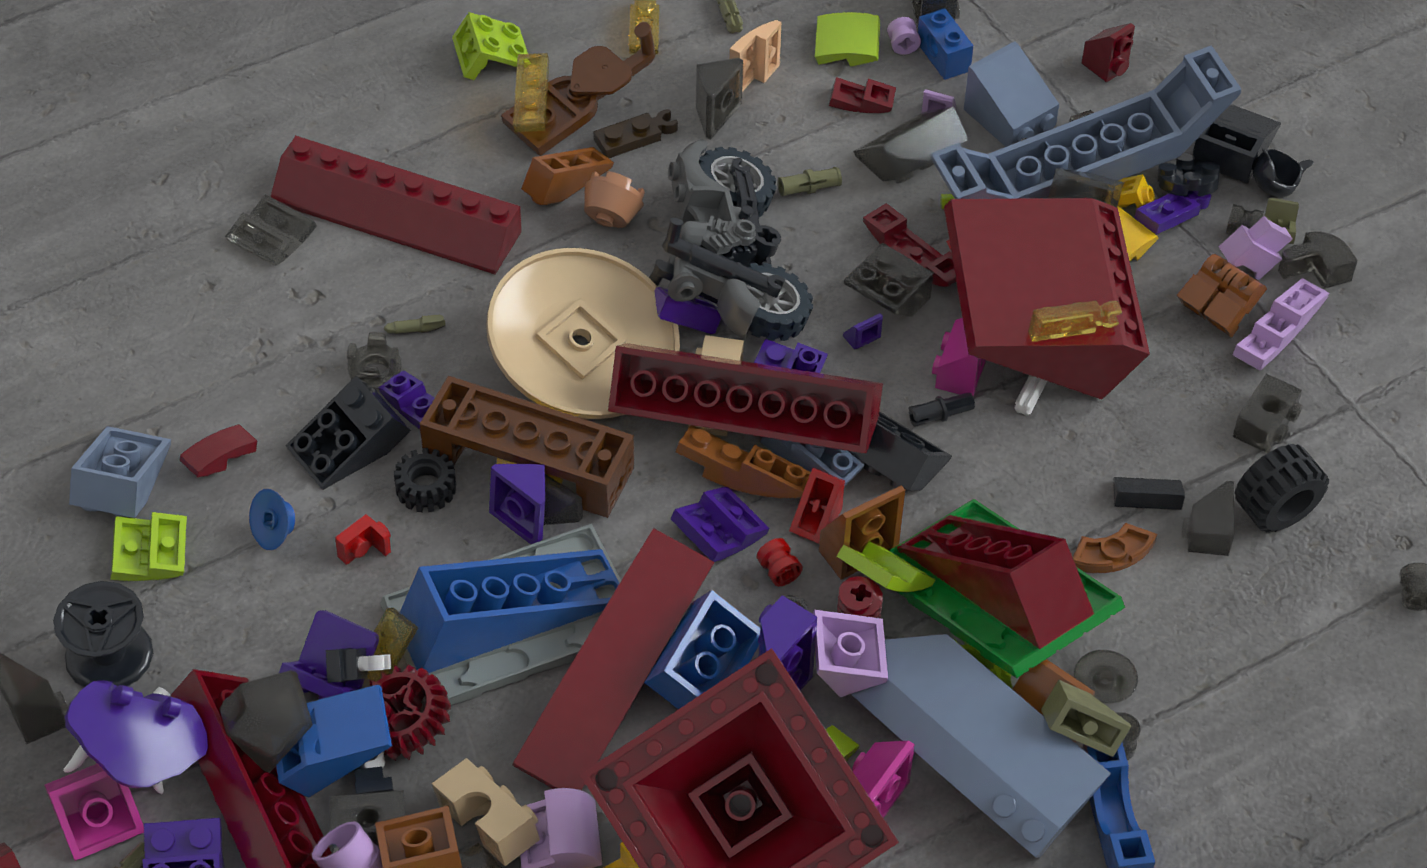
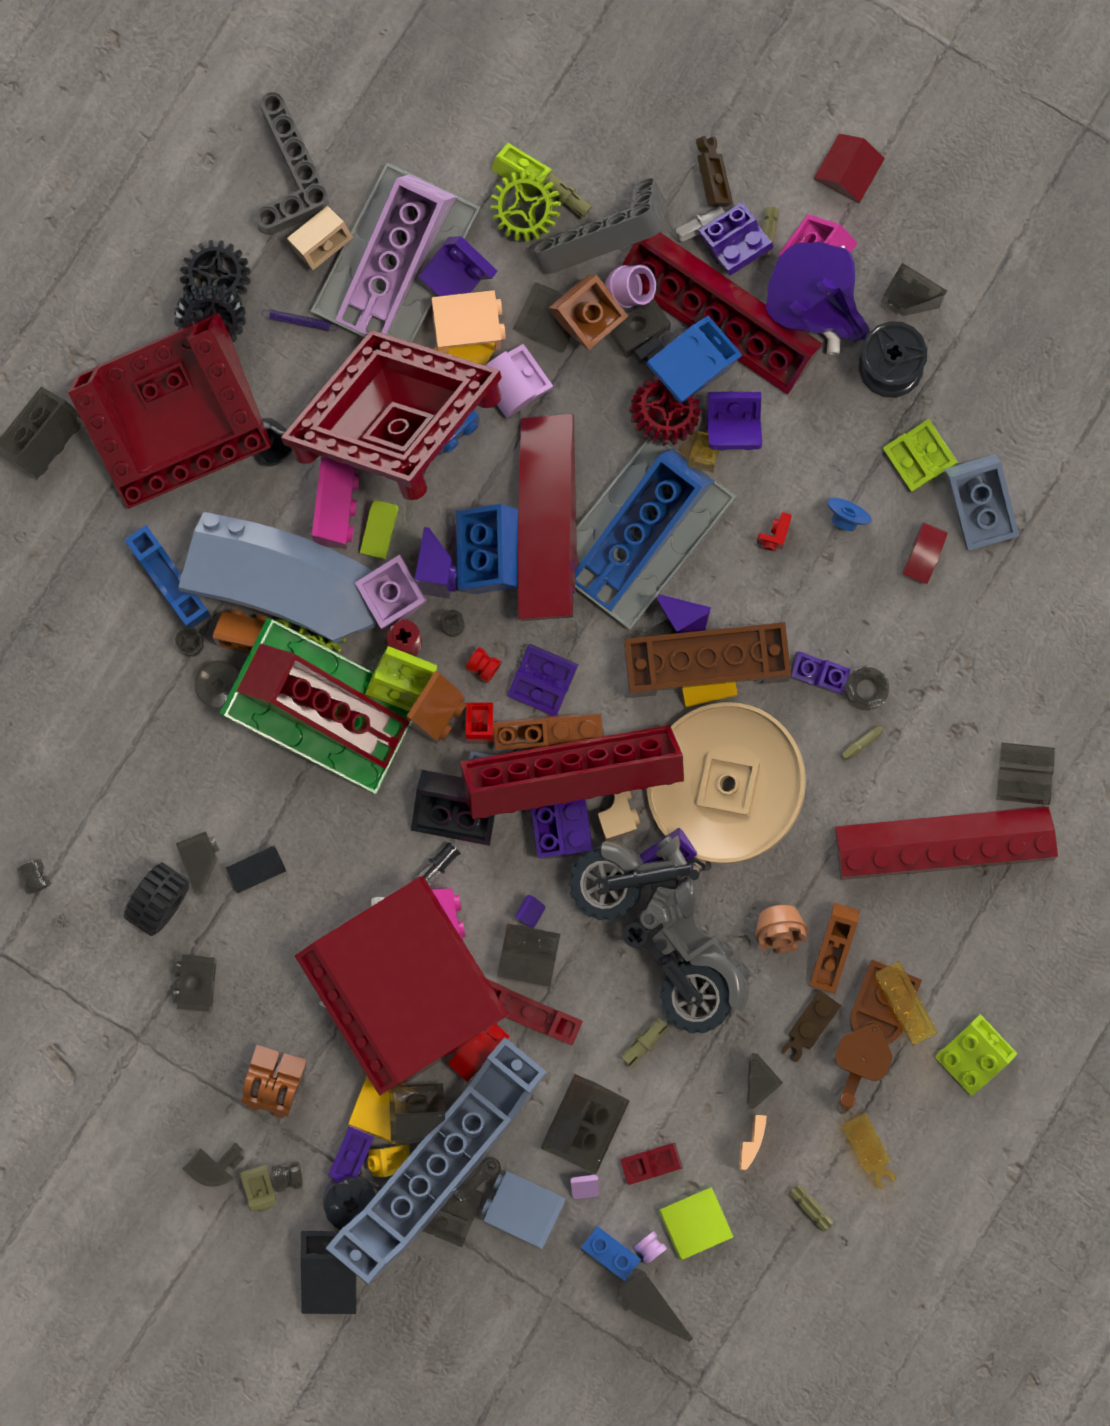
camera: 155 degrees right, 30 degrees up
clear smoke slope [219,670,313,773] -> none
black slope [285,376,411,490] -> none
black piece [325,648,391,683] -> none
black tyre [394,448,456,513] -> none
tan arch [432,758,540,866] -> none
clear yellow plate [1028,301,1122,342] -> none
olive slope [1041,680,1131,757] -> none
dark orange tile [1073,523,1157,573] -> none
dark red slope [1081,23,1135,83] -> none
lavender piece [1219,216,1293,280] -> none
lavender slope [1233,278,1329,371] -> none
black hair [1253,148,1314,198] -> none

